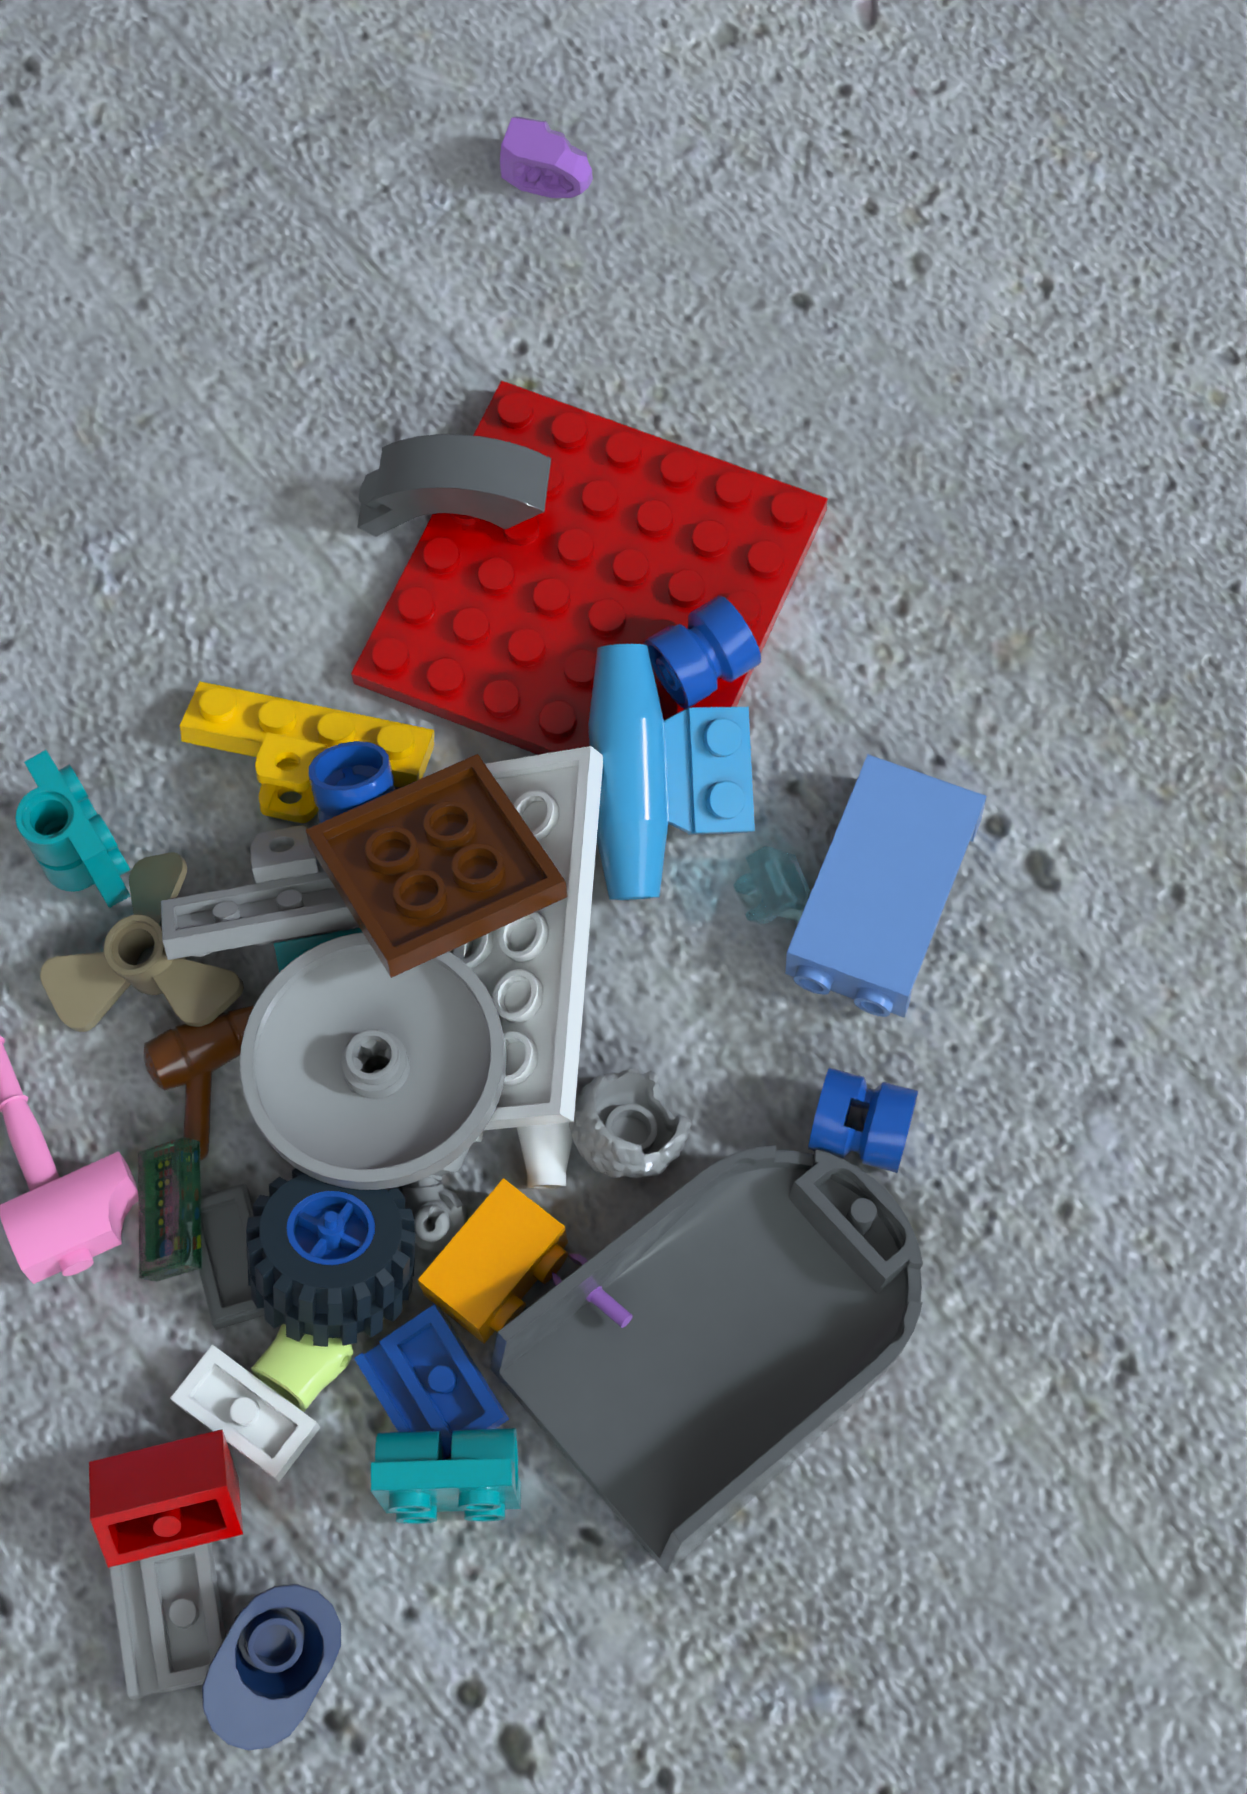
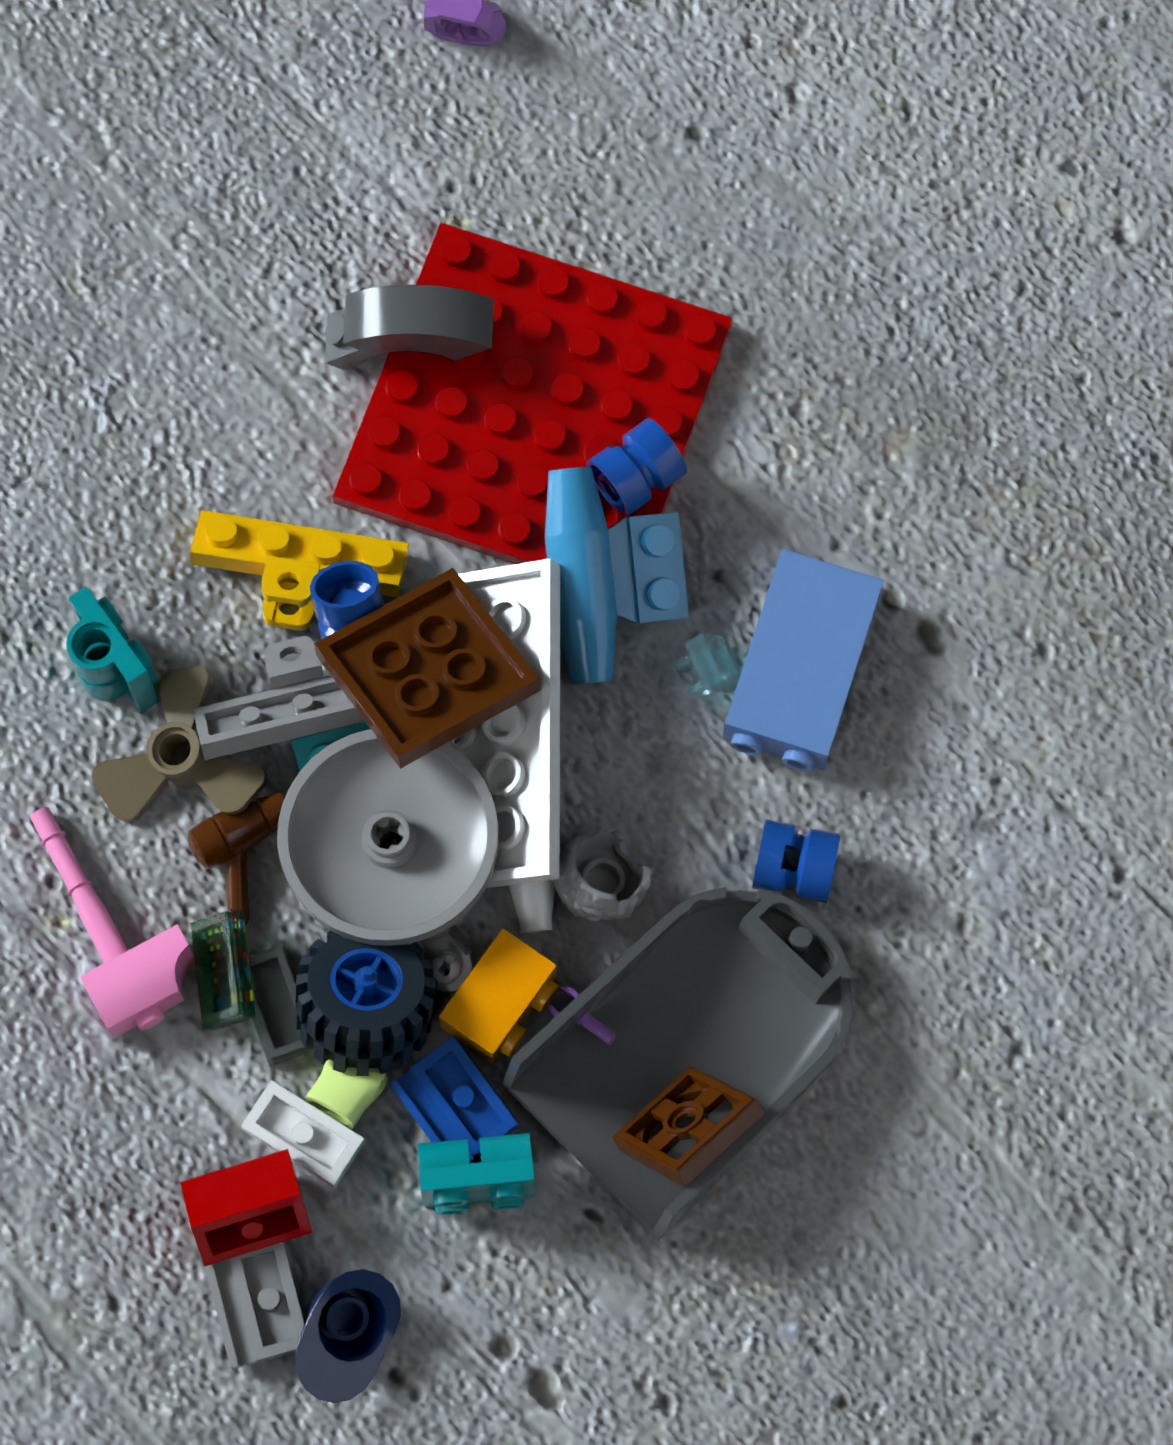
camera: 10 degrees left, 5 degrees up
none -> reddish brown piece [612,1066,765,1187]

